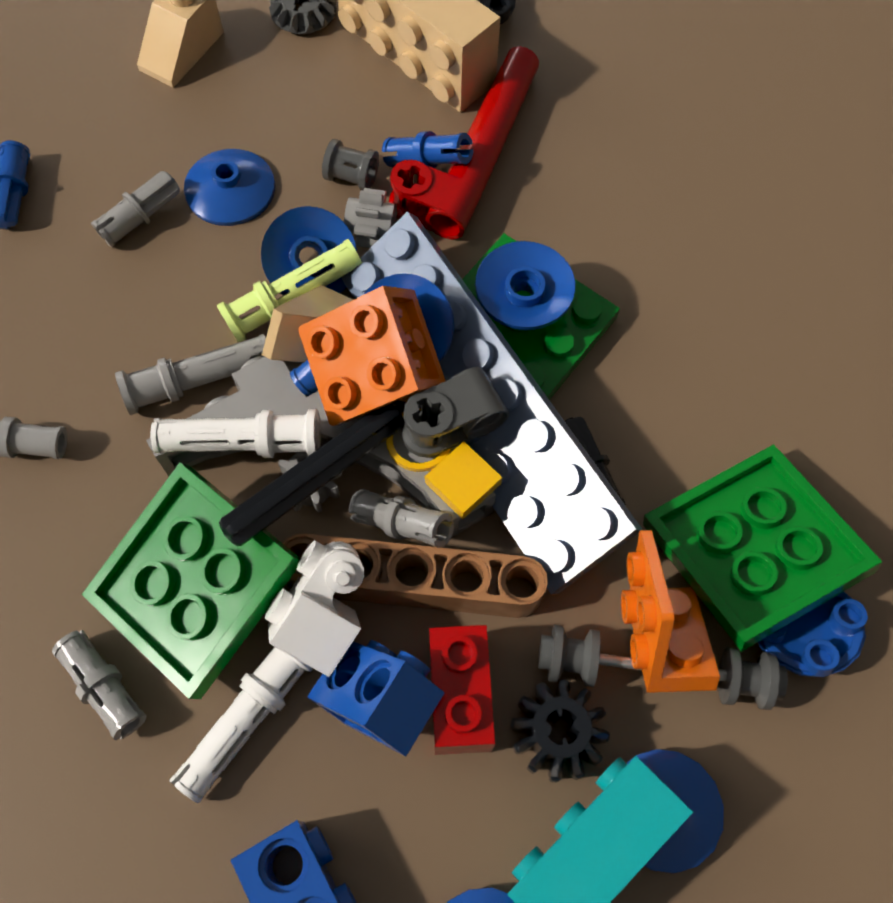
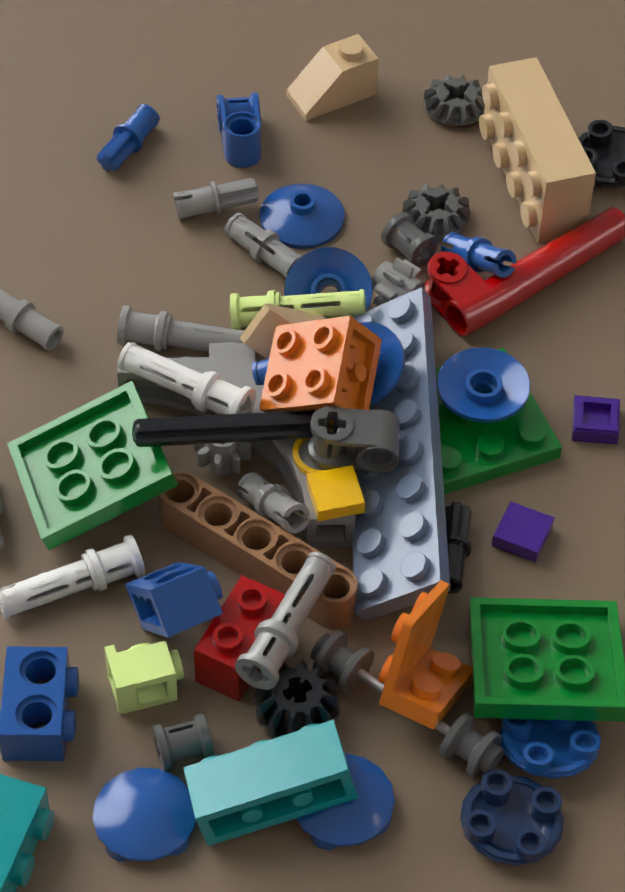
camera: 30 degrees right, 15 degrees down
white brick [265,540,364,677] -> none
none -> yellowish green brick [104,641,184,715]
none -> dark grey bush [152,713,214,771]
none -> blue piece [216,92,261,168]
none -> light grey pin [224,212,301,278]
none -> light grey pin [235,552,336,690]
none -> dark grey gear [403,182,471,238]
none -> dark blue dish [460,769,564,866]
none -> dark purple tile [492,501,555,562]
none -> dark purple tile [572,395,620,445]

